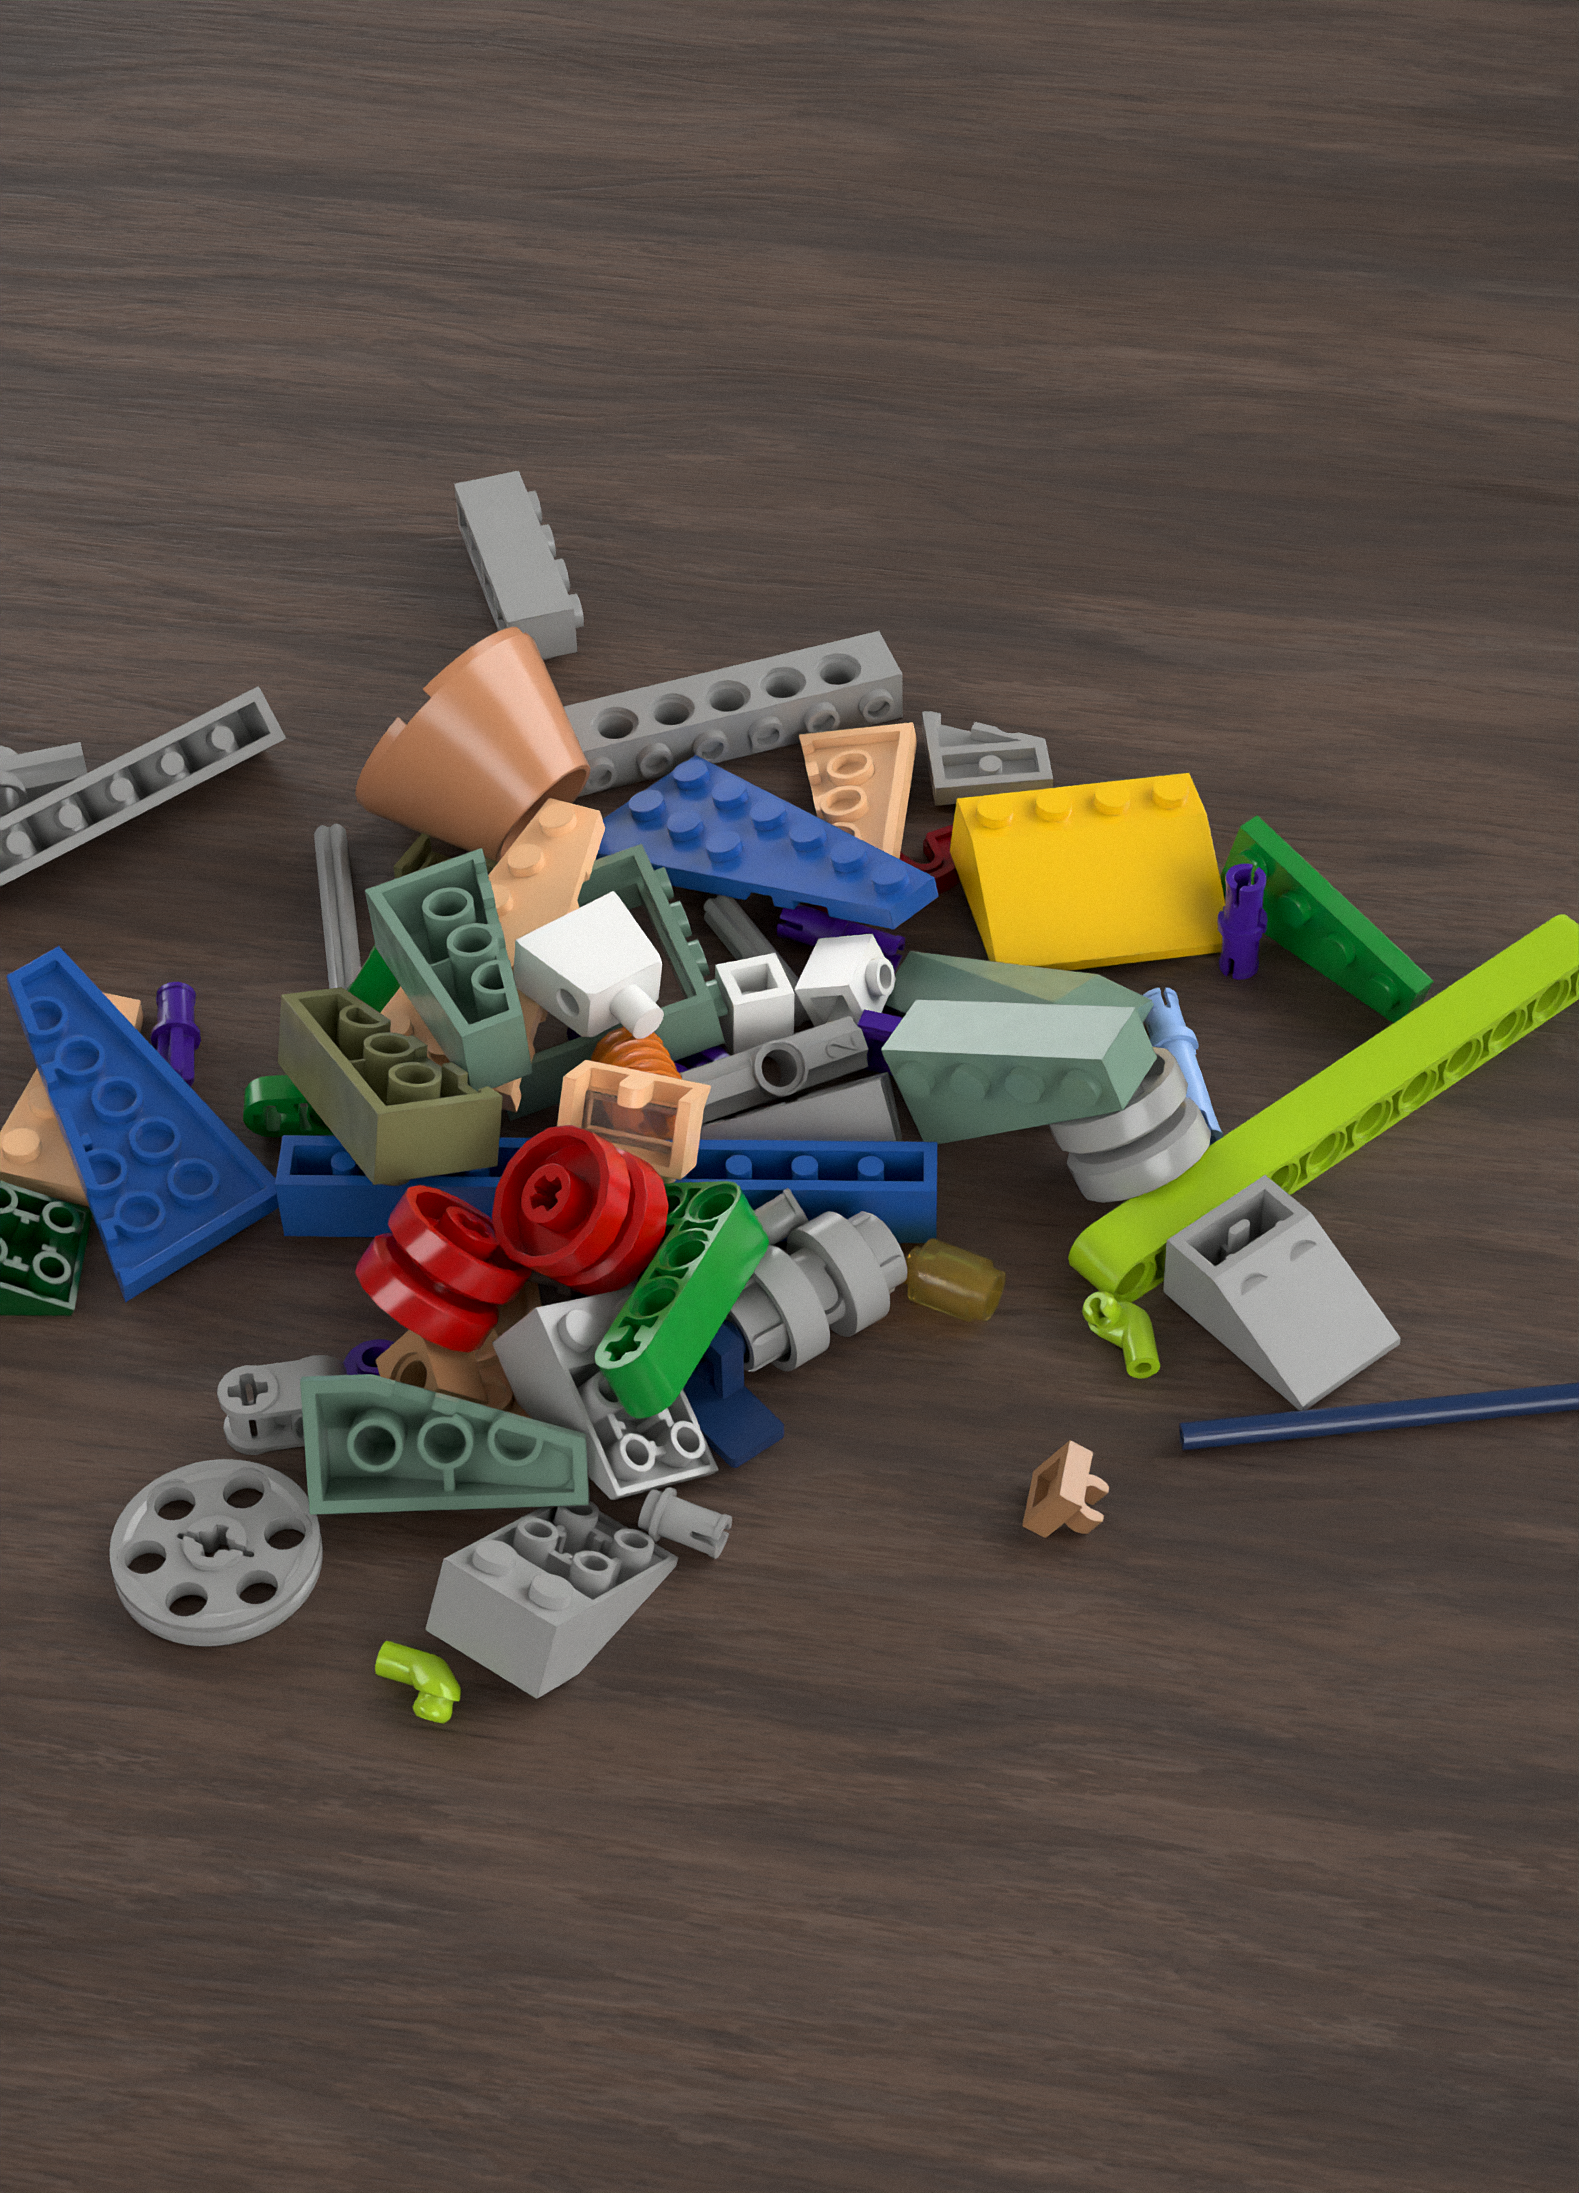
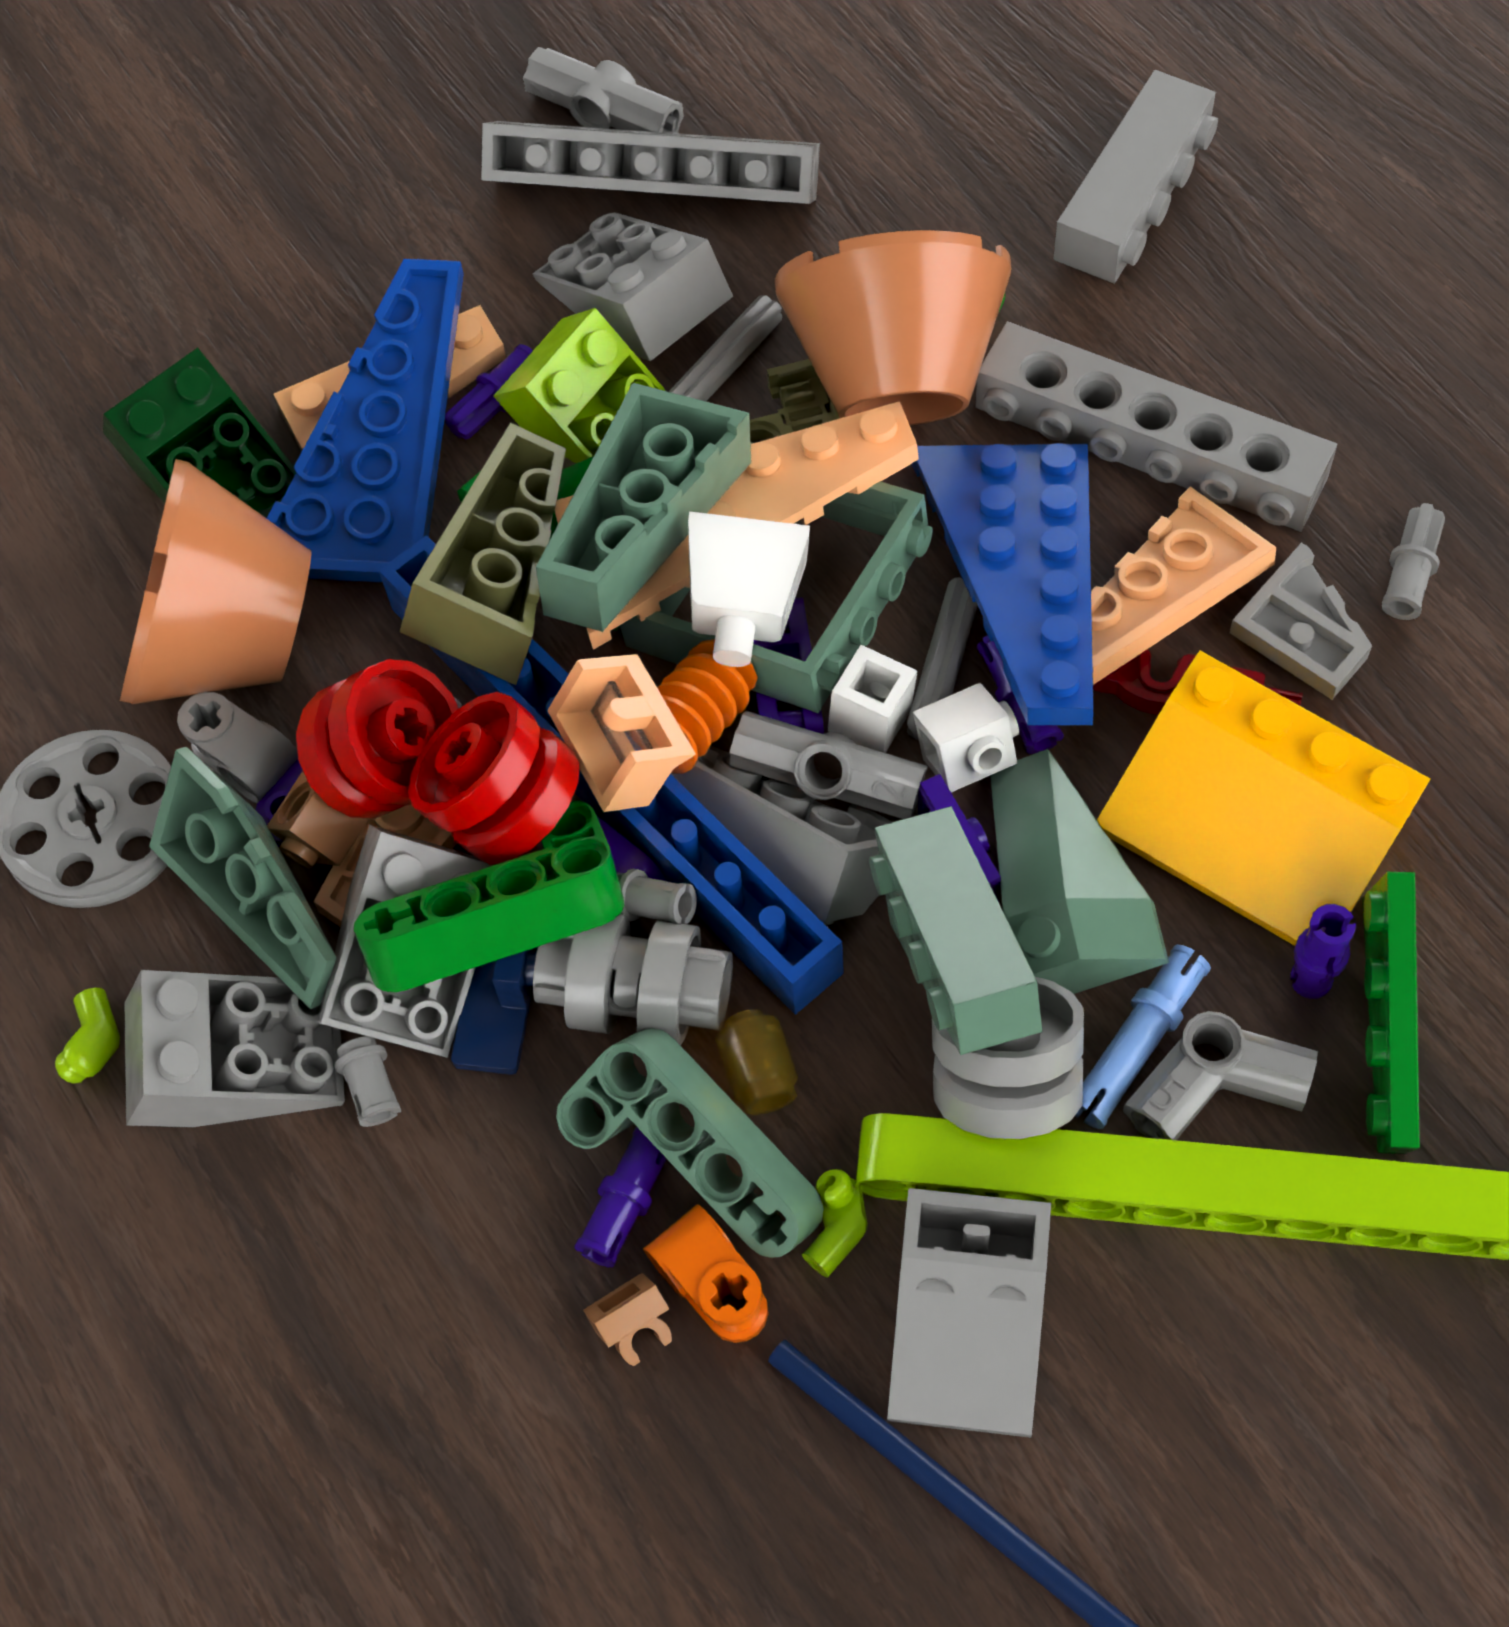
camera: 50 degrees right, 15 degrees up
none -> nougat cone [120,459,312,705]
none -> lime slope [493,308,666,463]
none -> light grey slope [533,212,733,361]
none -> sand green beam [556,1028,824,1258]
none -> dark purple pin [574,1127,667,1267]
none -> orange piece [643,1204,769,1343]
none -> light grey piece [1123,1011,1318,1140]
none -> light grey axle [1382,503,1445,620]

